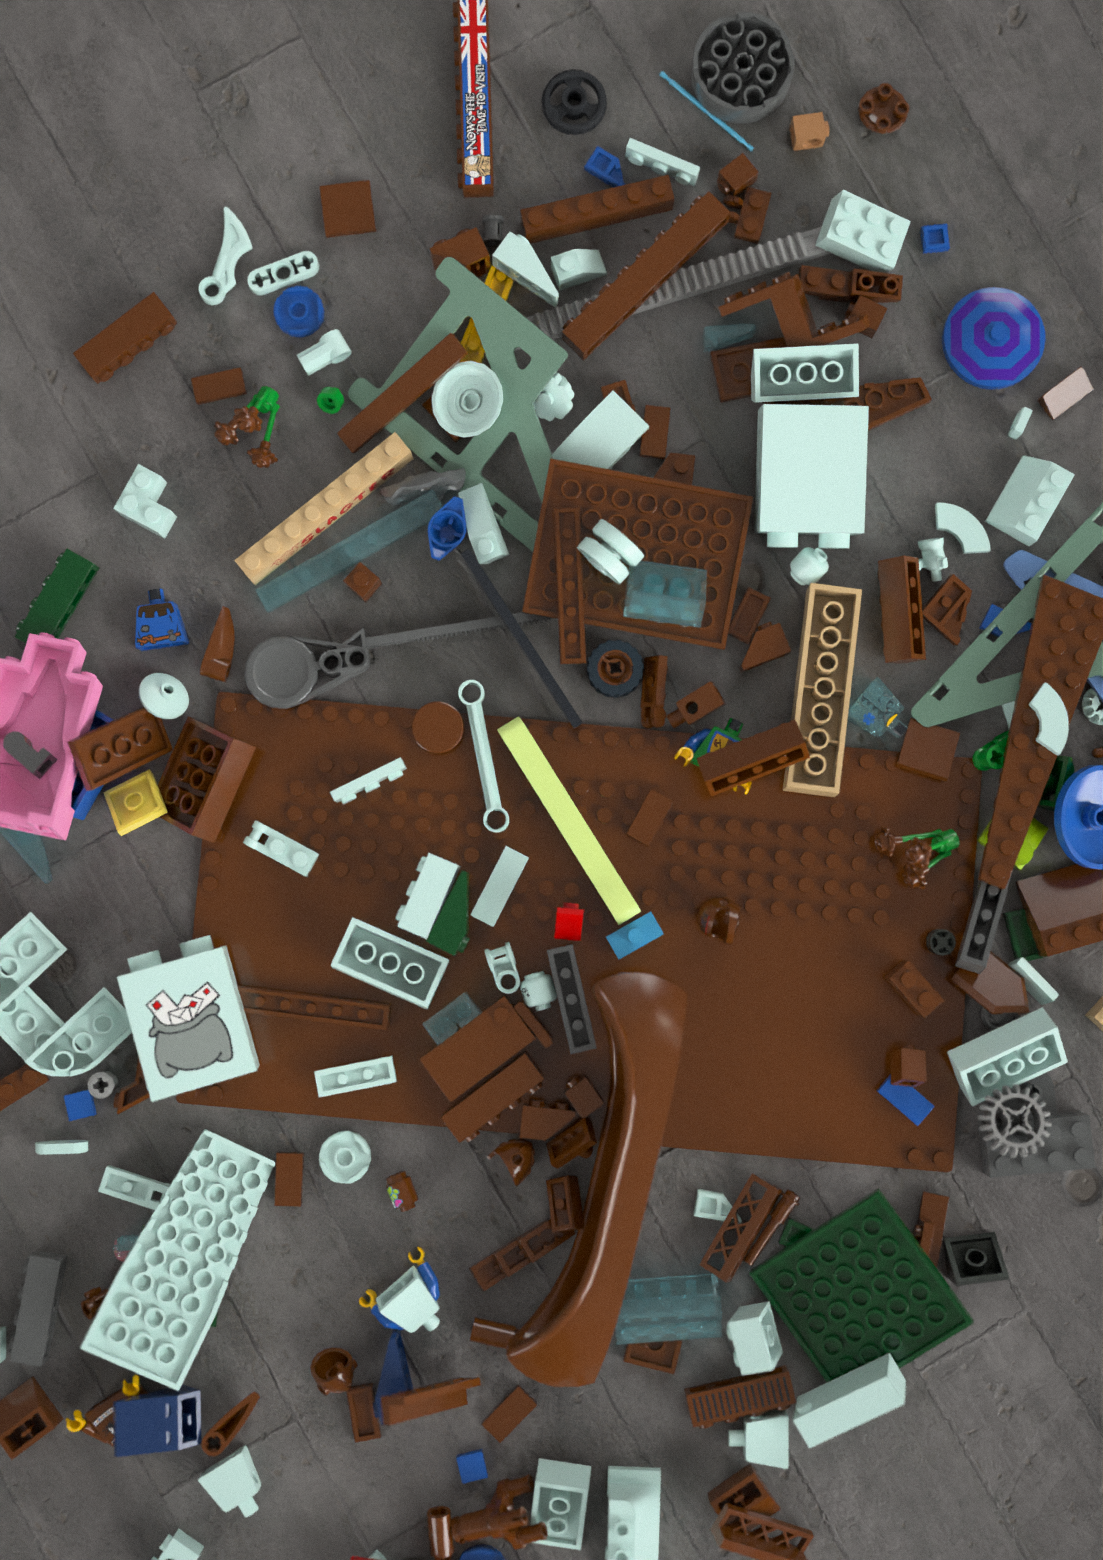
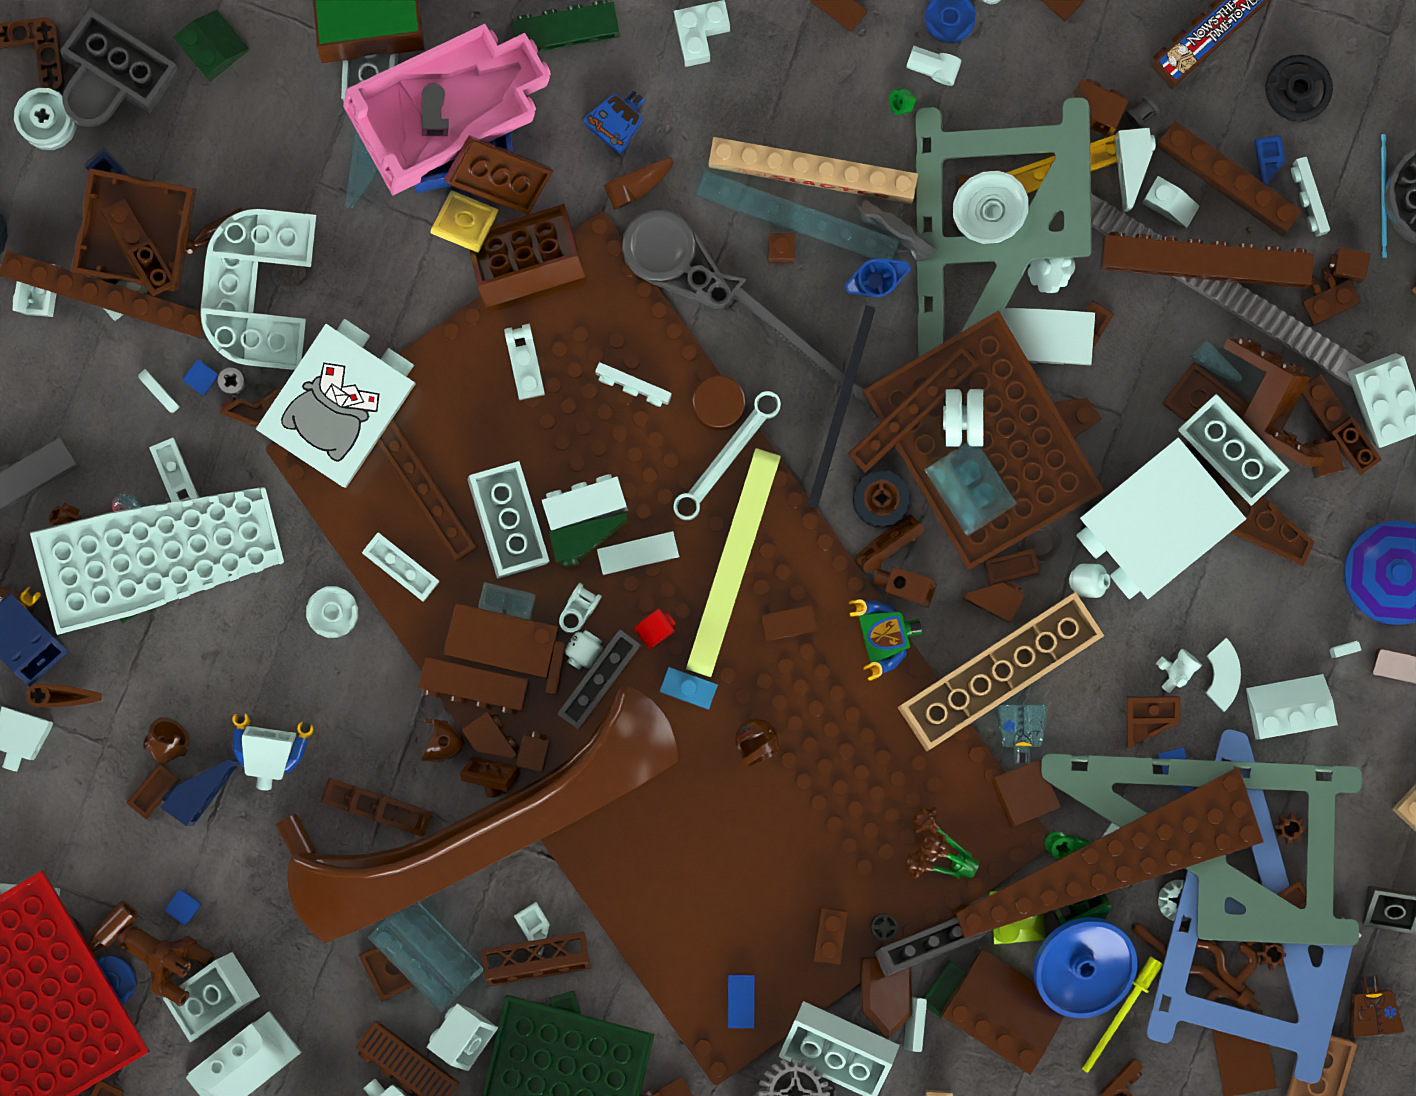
camera: 50 degrees right, 0 degrees up
light aqua dish [138,673,189,719] -> none
reddish brown plant [214,386,280,468] -> none
reddish brown tile [275,1152,304,1207] -> none
reddish brown tile [337,333,469,453] -> none
reddish brown fence [381,1377,481,1425] -> none
reddish brown brick [386,1170,419,1212] -> none
light aqua slope [458,483,509,564] -> none
reddish brown tile [481,1384,537,1443] -> none
reddish brown slope [546,1175,584,1233] -> none
reddish brown tile [640,405,671,460] -> none
reddish brown brick [696,720,810,796] -> none
reddish brown pin [744,1189,801,1266] -> none
reddish brown brick [877,555,926,664] -> none
reddish brown brick [890,1045,927,1088] -> none
light aqua tile [1028,682,1069,756] -> none

